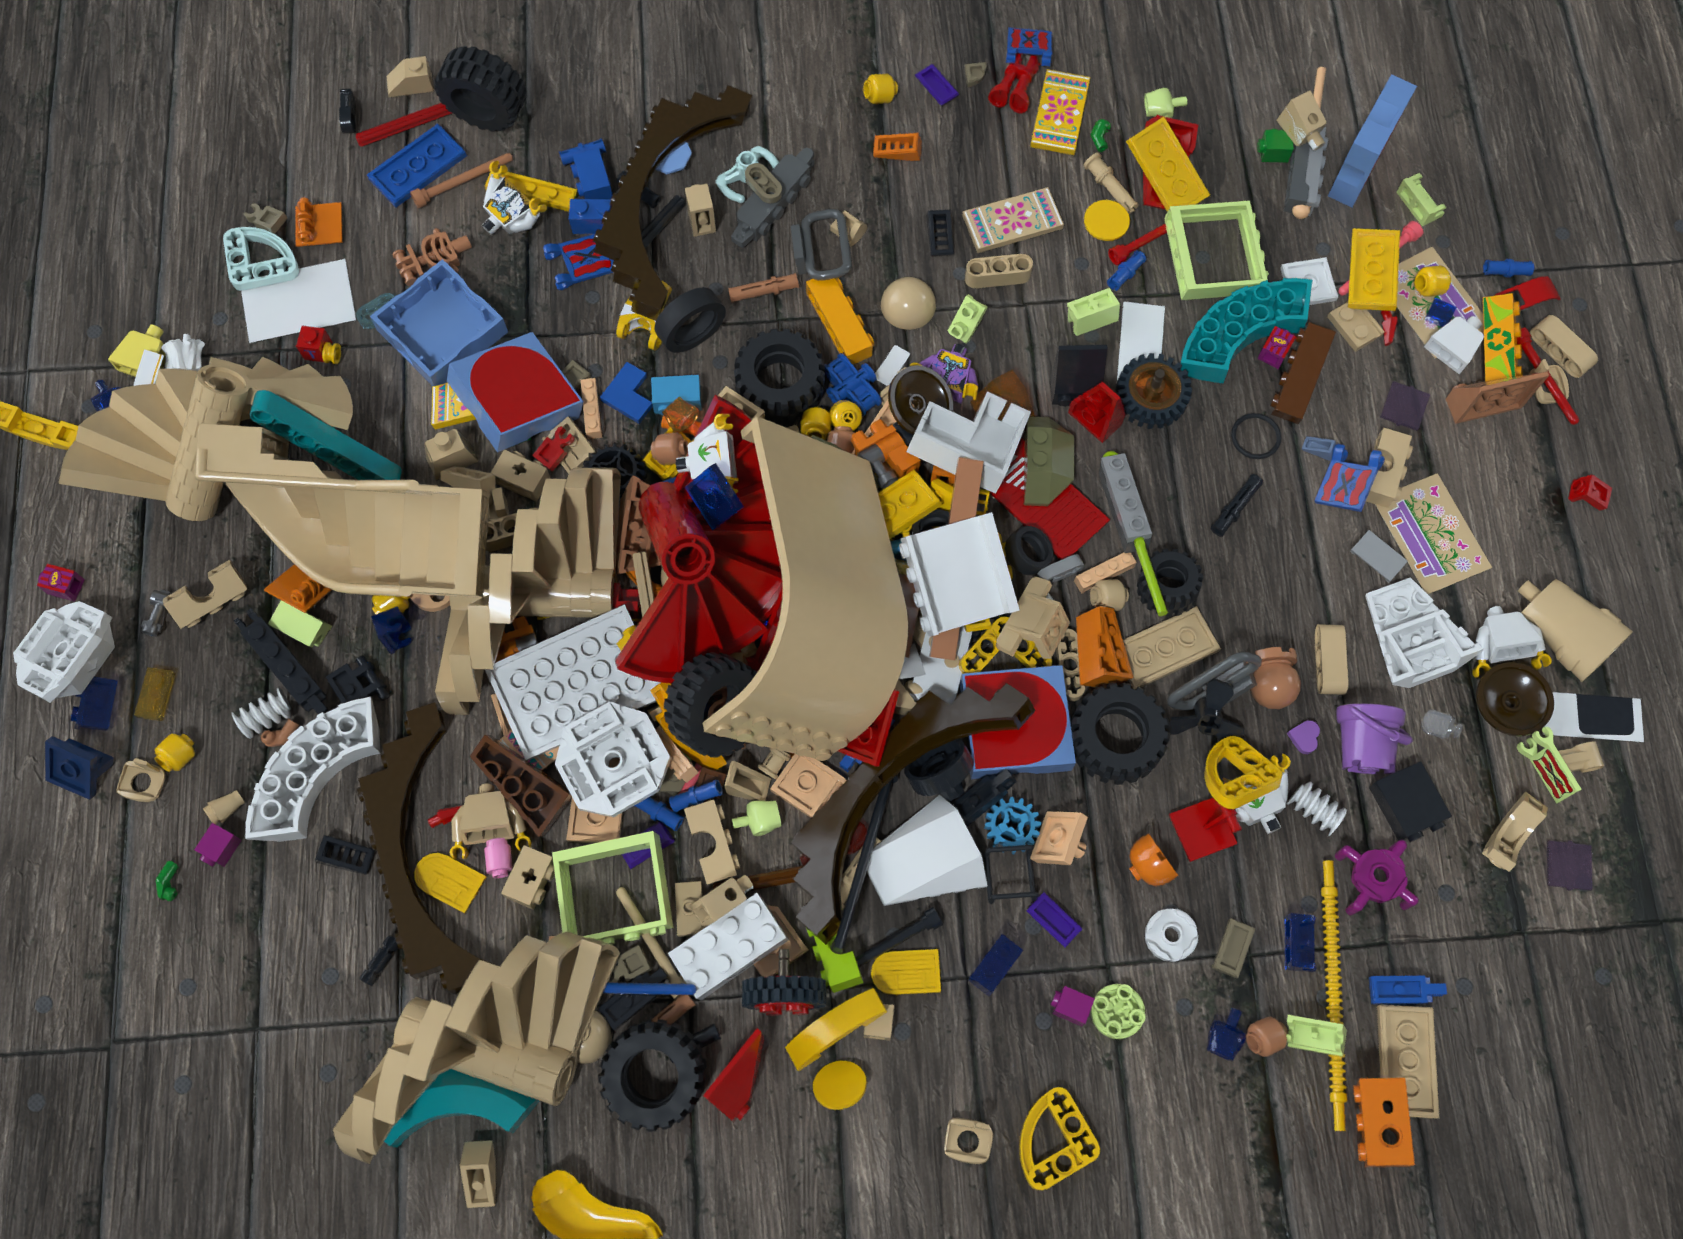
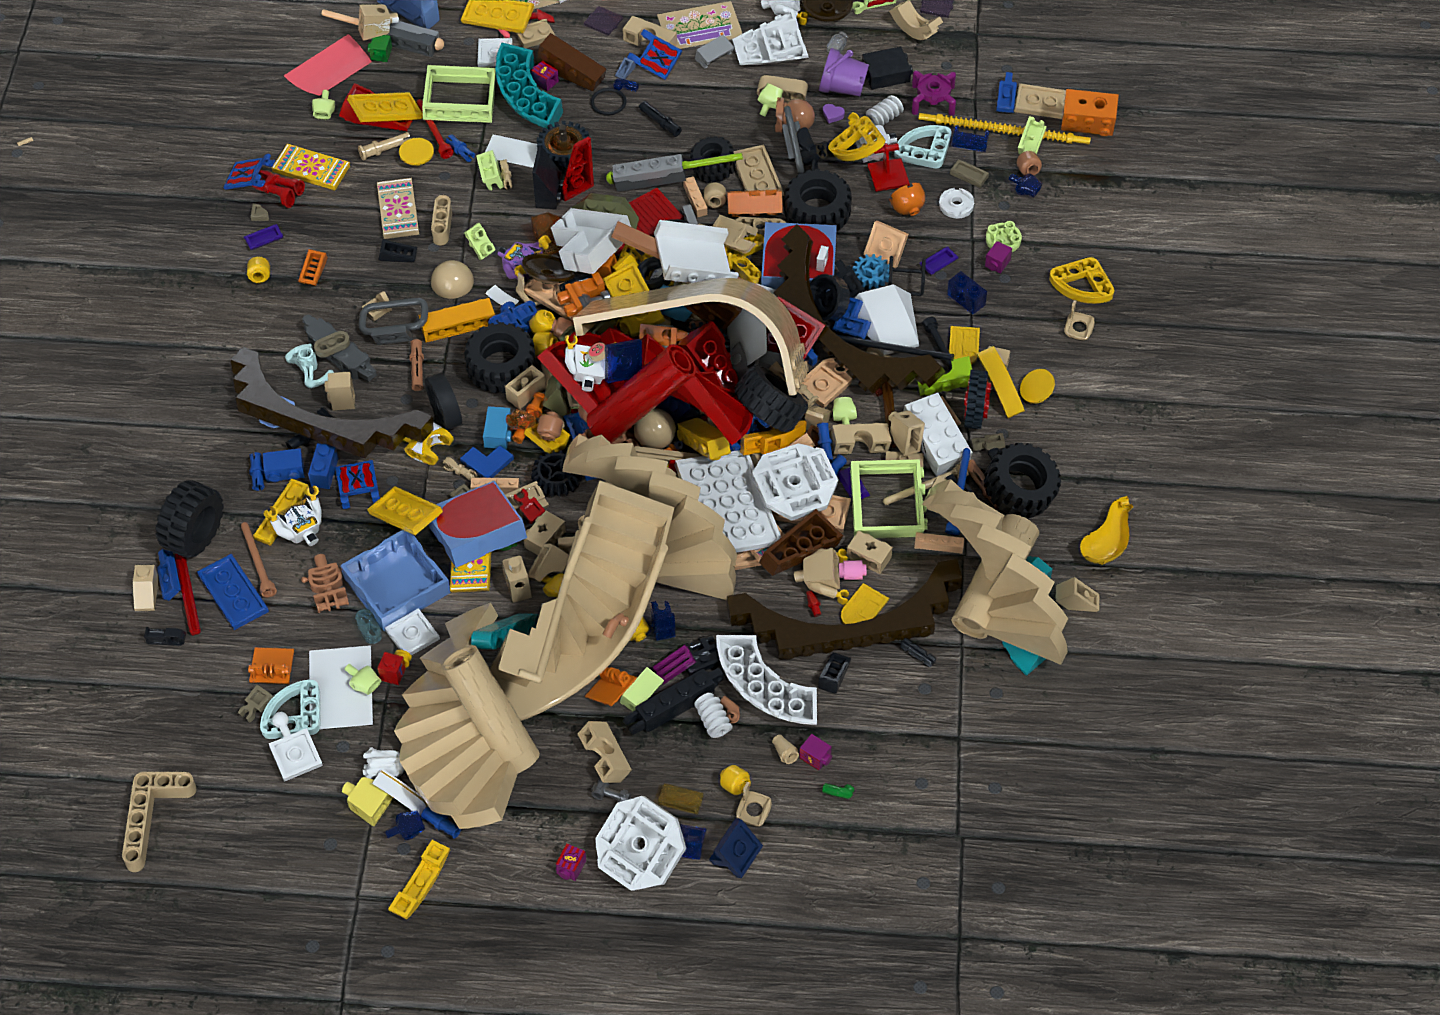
camera: 80 degrees left, 15 degrees down
red slope [703,1028,764,1122] -> none
green arm [1090,119,1111,152] -> none
none -> tan beam [122,772,197,872]
none -> blue hinge [157,548,181,601]
none -> white plate [269,712,323,782]
none -> coral sticker [284,34,372,96]
none -> yellowish green piece [345,664,381,695]
none -> yellow tile [367,486,443,535]
none -> white tile [385,608,440,655]
none -> tan piece [443,457,477,481]
none -> tan piece [500,159,512,189]
none -> tile [588,343,608,362]
none -> nougat arm [602,613,629,639]
none -> clear blue arm [613,78,639,92]
none -> magenta tile [653,645,696,684]
none -> yellowish green piece [758,83,783,117]
none -> white tile [816,245,828,272]
none -> blue tile [832,297,871,339]
none -> light aqua beam [894,125,952,169]
none -> dark tan plate [971,433,1005,451]

